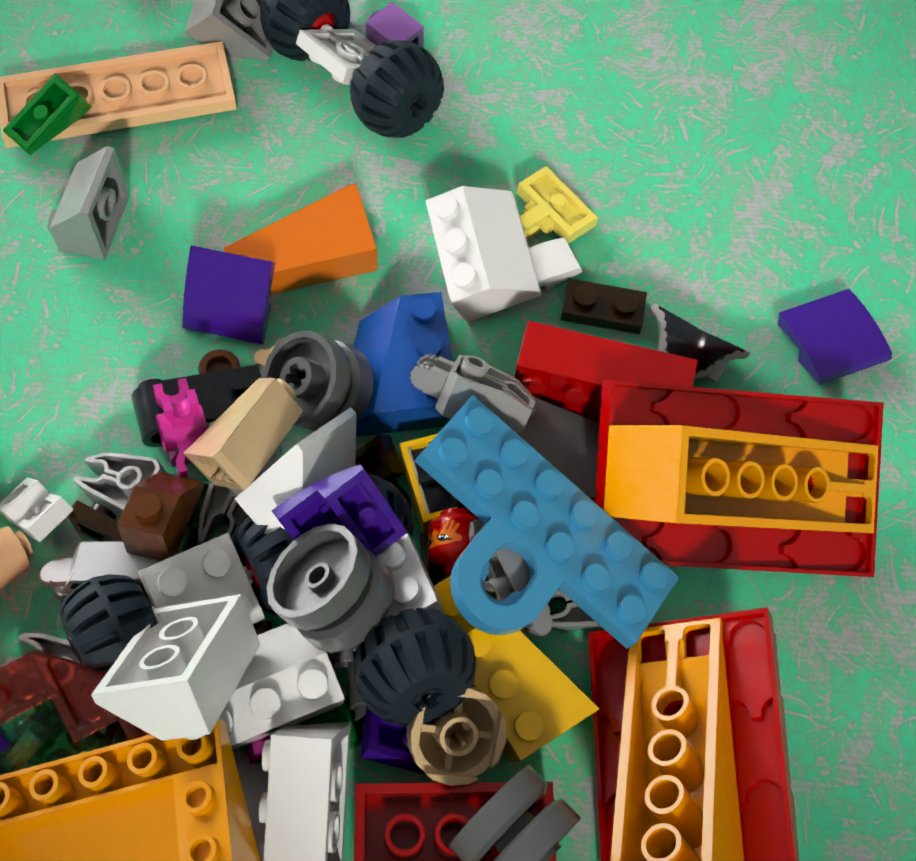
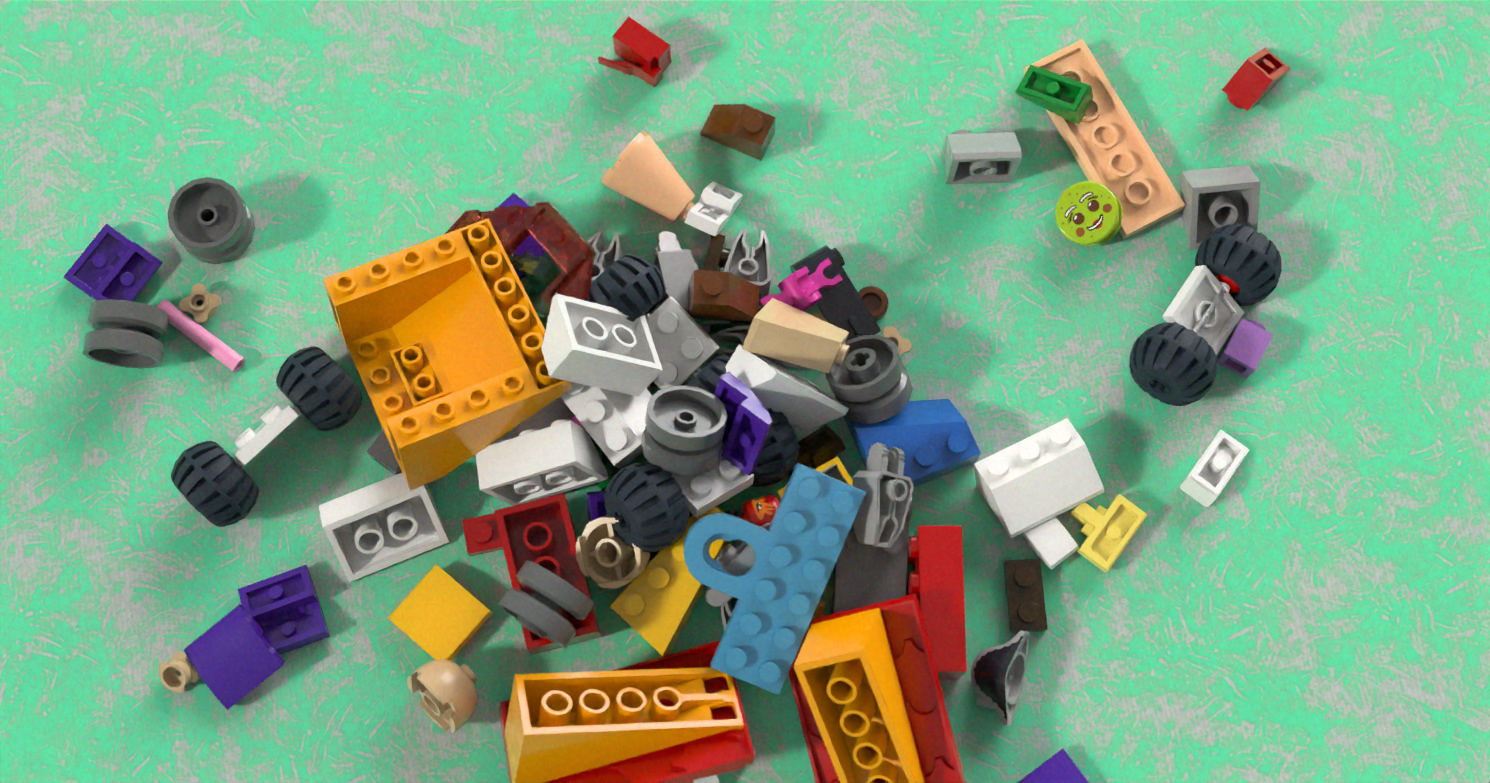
camera: 80 degrees right, 10 degrees up
dark purple slope [182,245,276,344] -> none
orange slope [224,184,378,295] -> none
none -> lime head [1055,181,1123,247]
none -> white slope [1180,429,1249,507]

